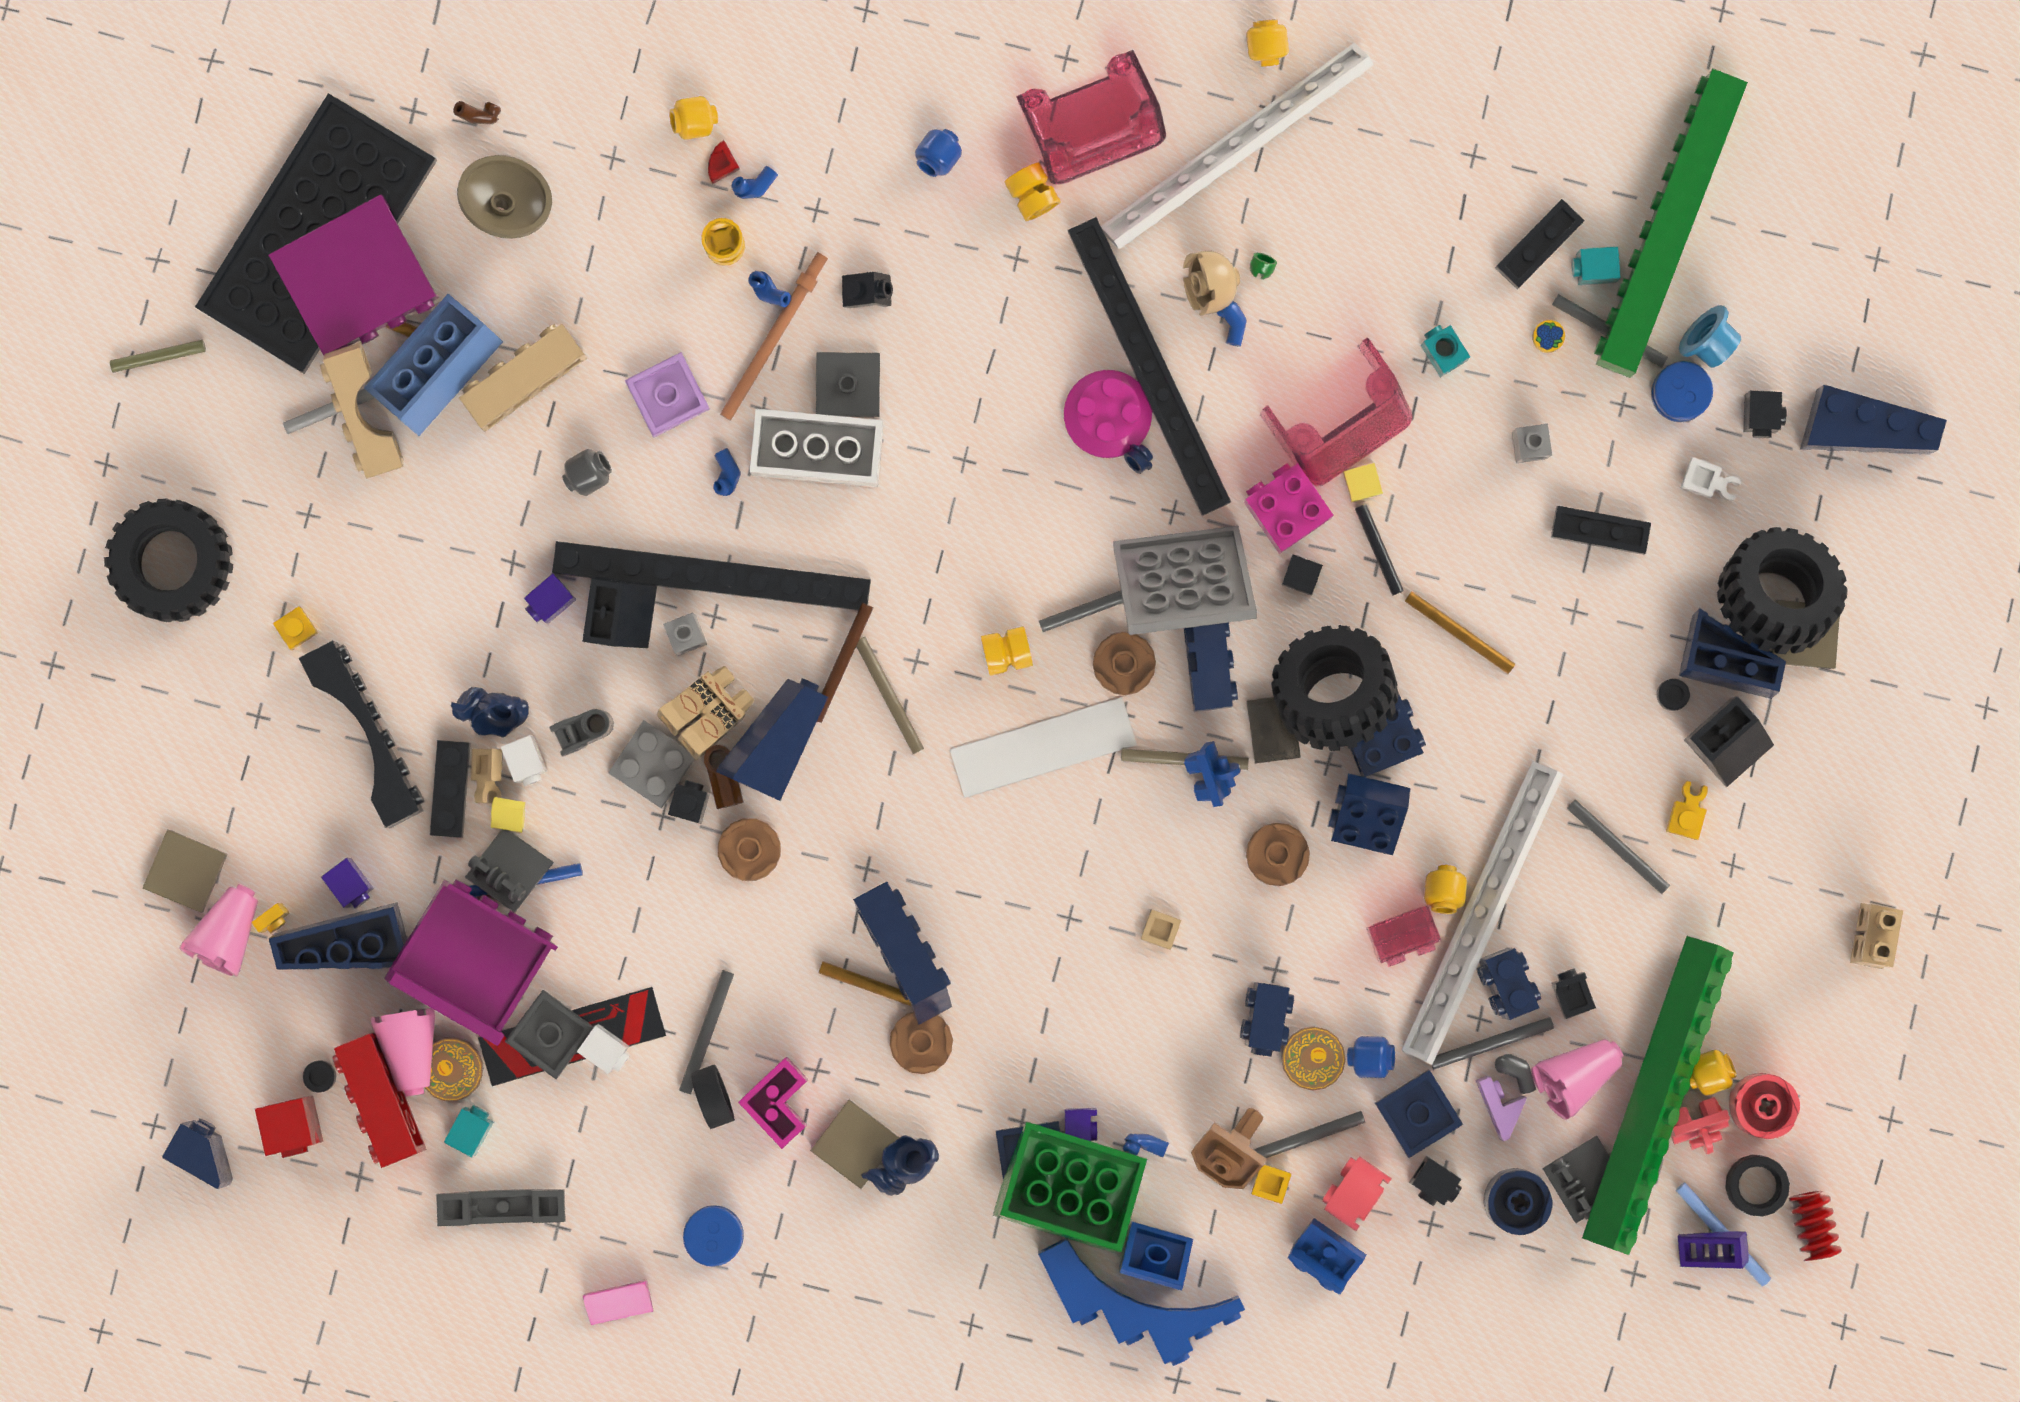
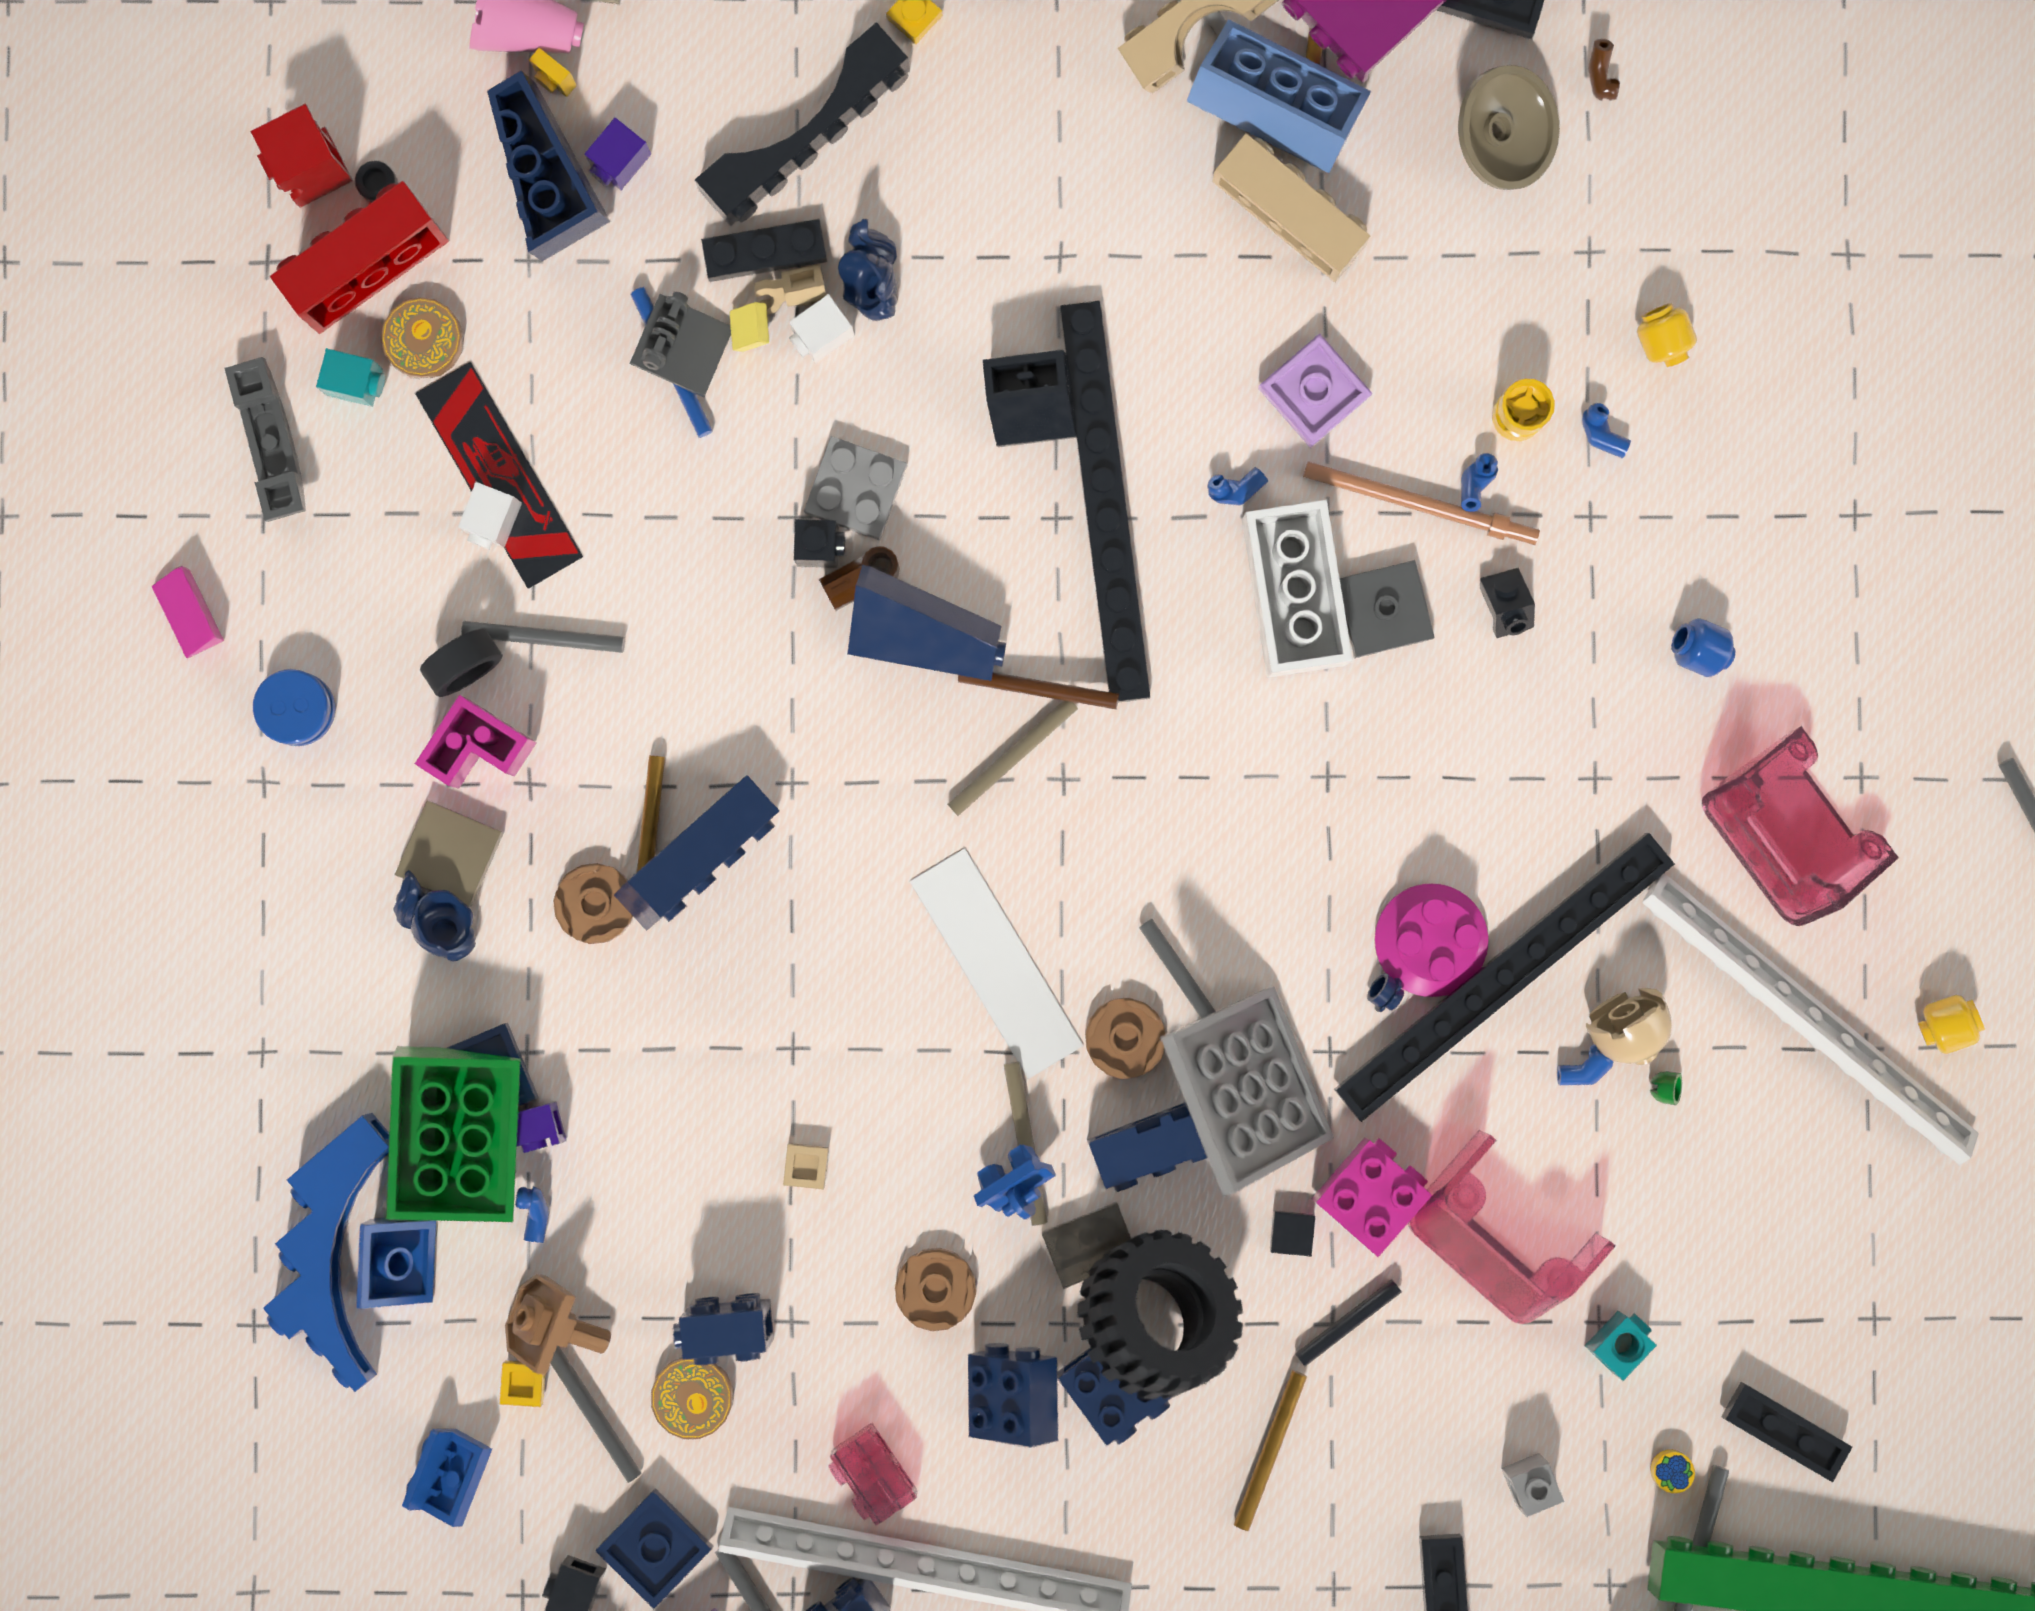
camera: 75 degrees right, 0 degrees up
dark blue slope [162,1118,233,1189] -> none
bright pink cone [371,1008,435,1097] -> none
magenta panel [384,879,558,1046] -> none
dark grey plate [505,990,594,1079] -> none
dark purple brick [524,573,577,624] -> none
dark grey piece [549,709,614,757] -> none
dark grey head [562,449,612,496] -> none
tan hips [657,666,754,761] -> none
light grey brick [663,612,707,656] -> none
red tile [708,140,740,184] -> none
medium nougat tile [718,818,781,881] -> none
yellow wheel [981,626,1033,676] -> none
yellow wheel [1004,162,1061,221] -> none
coral brick [1322,1157,1392,1231] -> none
light yellow tile [1343,463,1383,502] -> none
blue head [1347,1036,1395,1078] -> none
yellow head [1424,865,1467,914] -> none
teal brick [1572,247,1621,285] -> none

